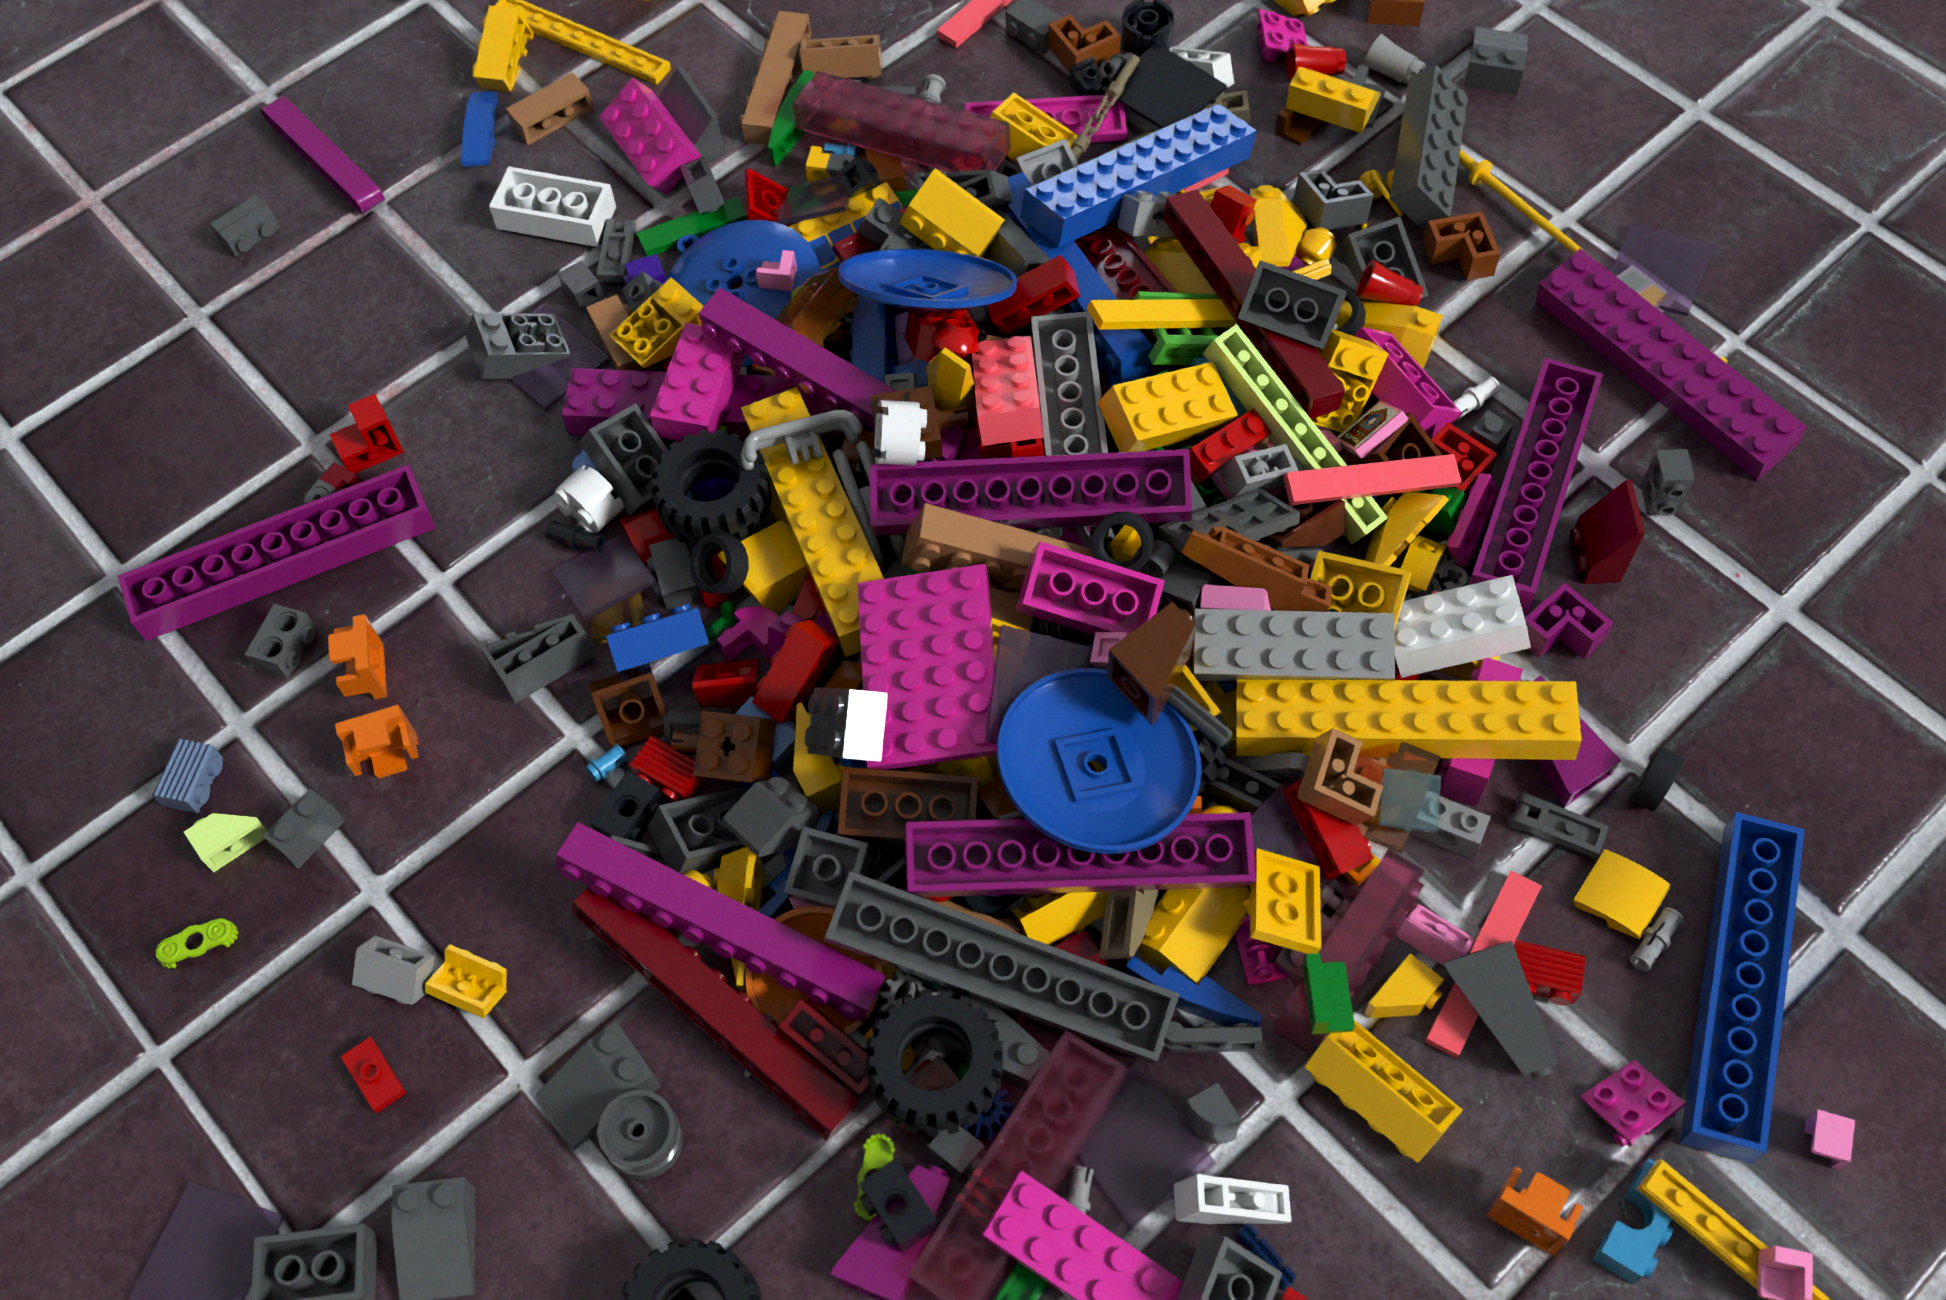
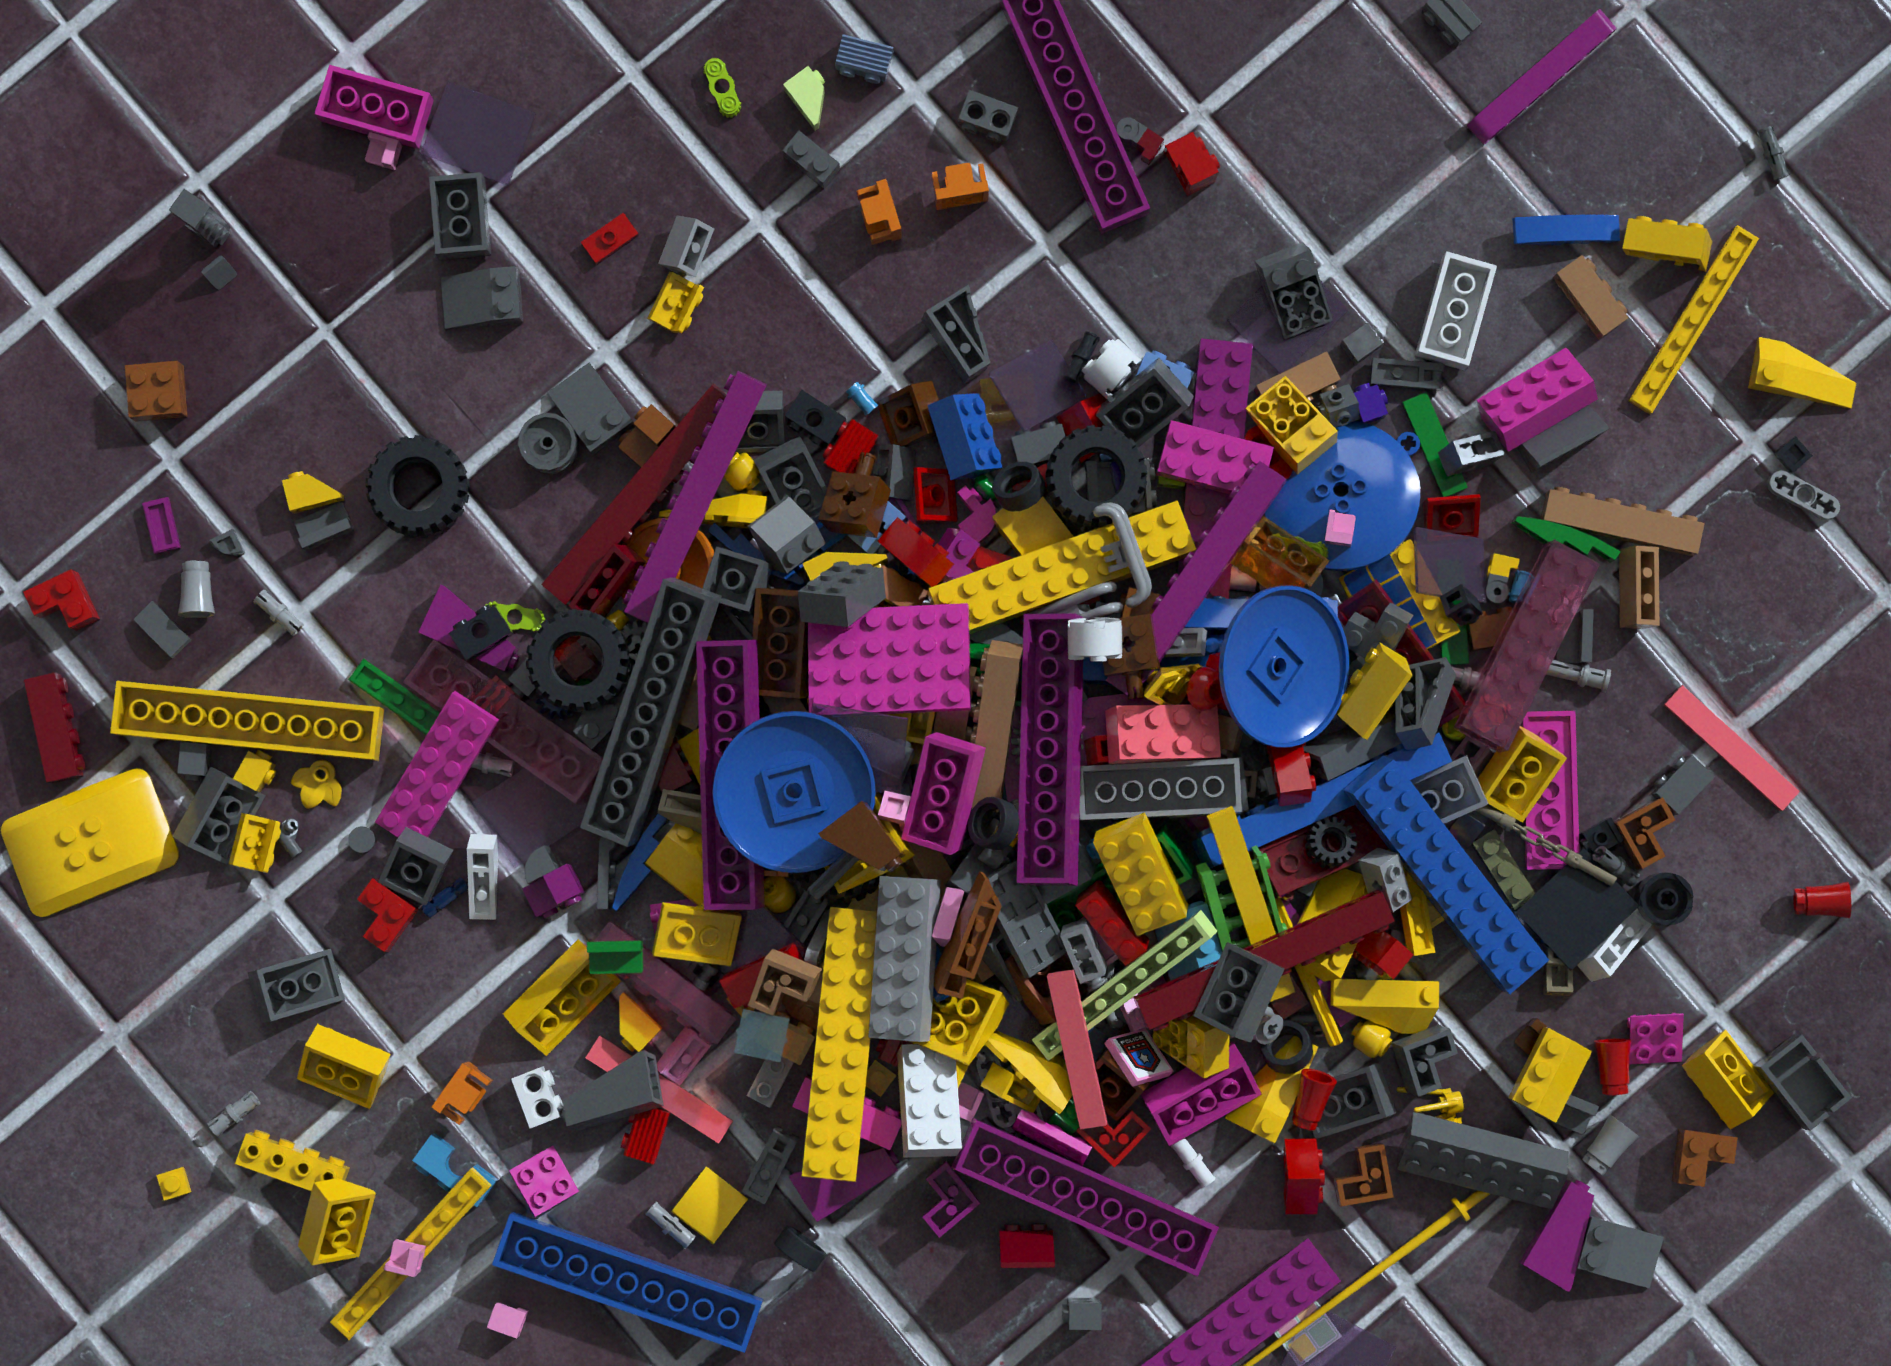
camera: 85 degrees right, 25 degrees up
dark grey brick [1469,410,1513,456] -> none
none -> white brick [511,1066,564,1128]
none -> magenta brick [522,864,586,919]
none -> dark orange brick [618,404,676,468]
none -> red brick [1283,1139,1325,1214]
none -> black tyre [1305,817,1357,869]
none -> magenta slope [1519,1179,1594,1292]

